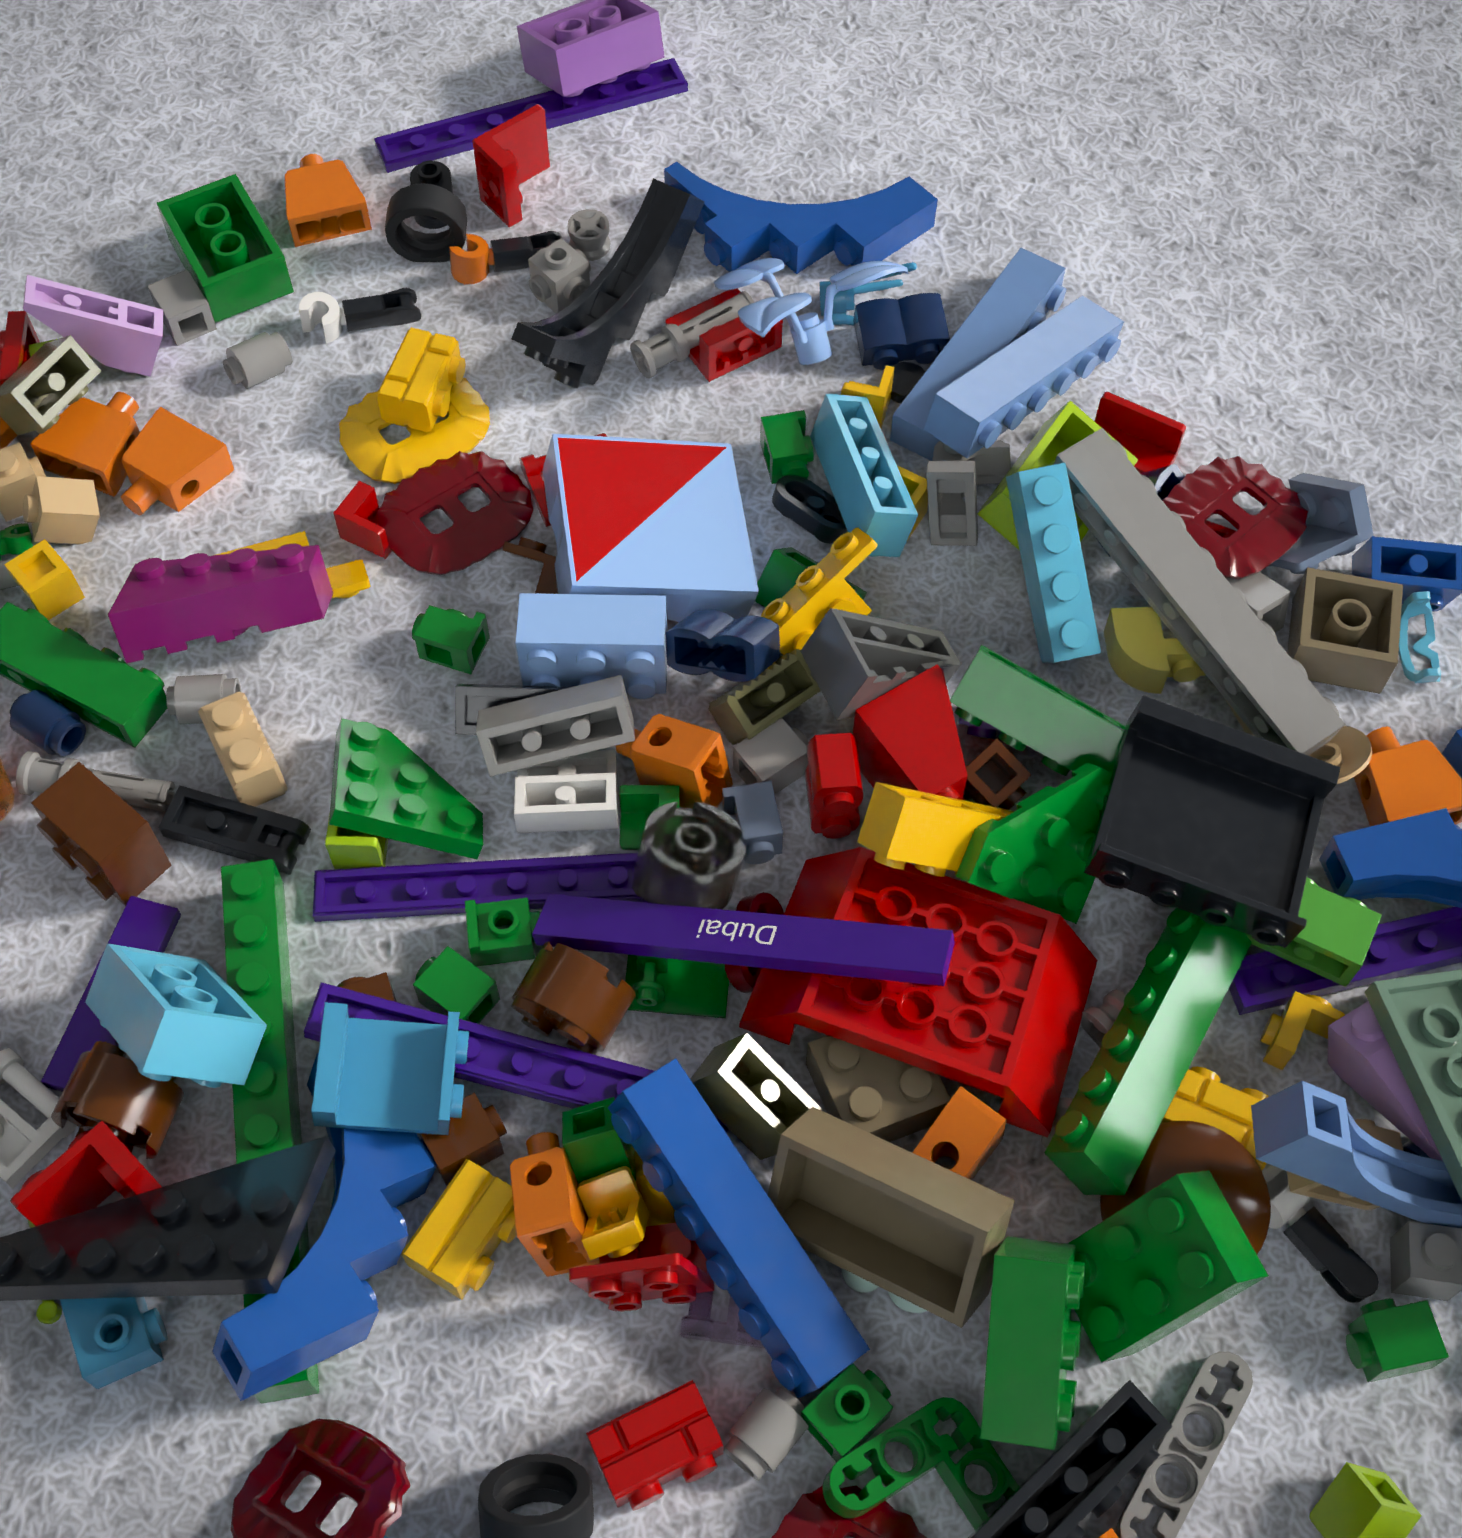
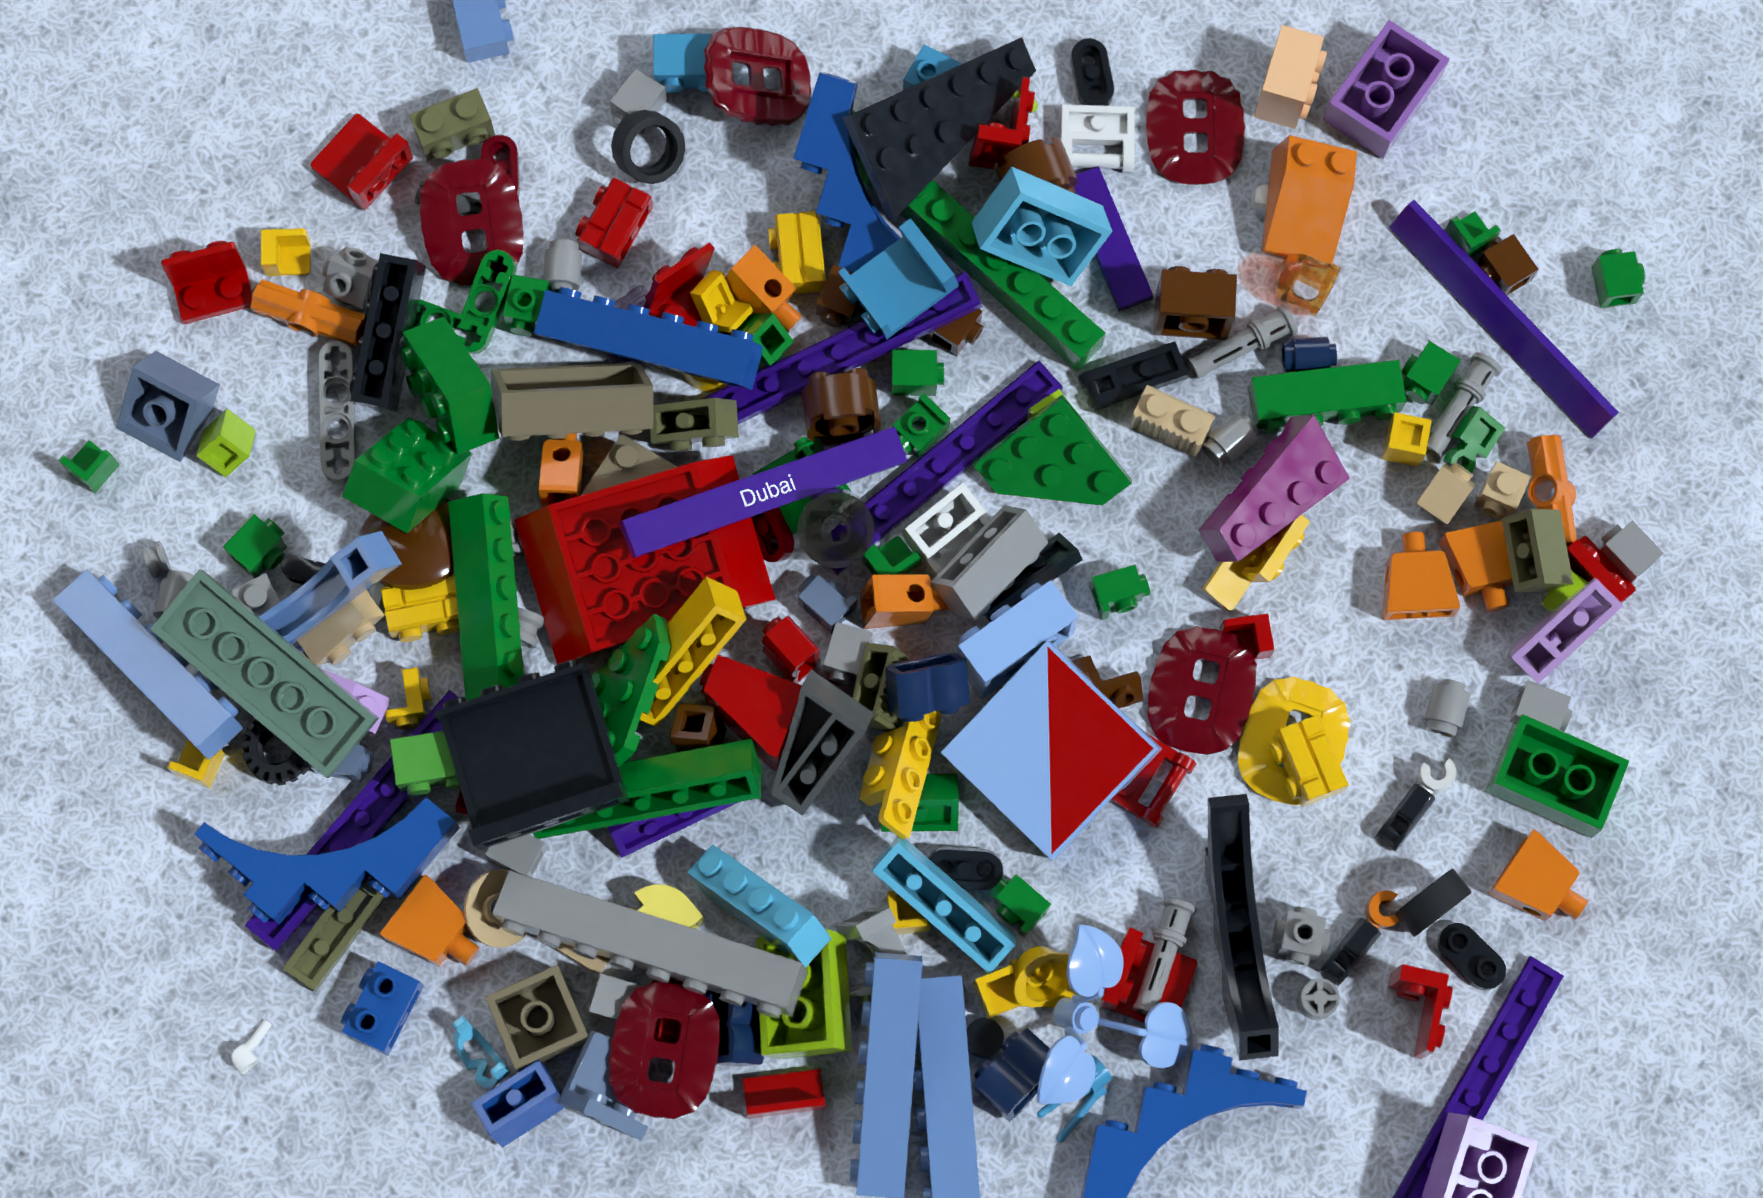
camera: 140 degrees right, 15 degrees up
none -> yellow piece [1009,946,1081,1007]

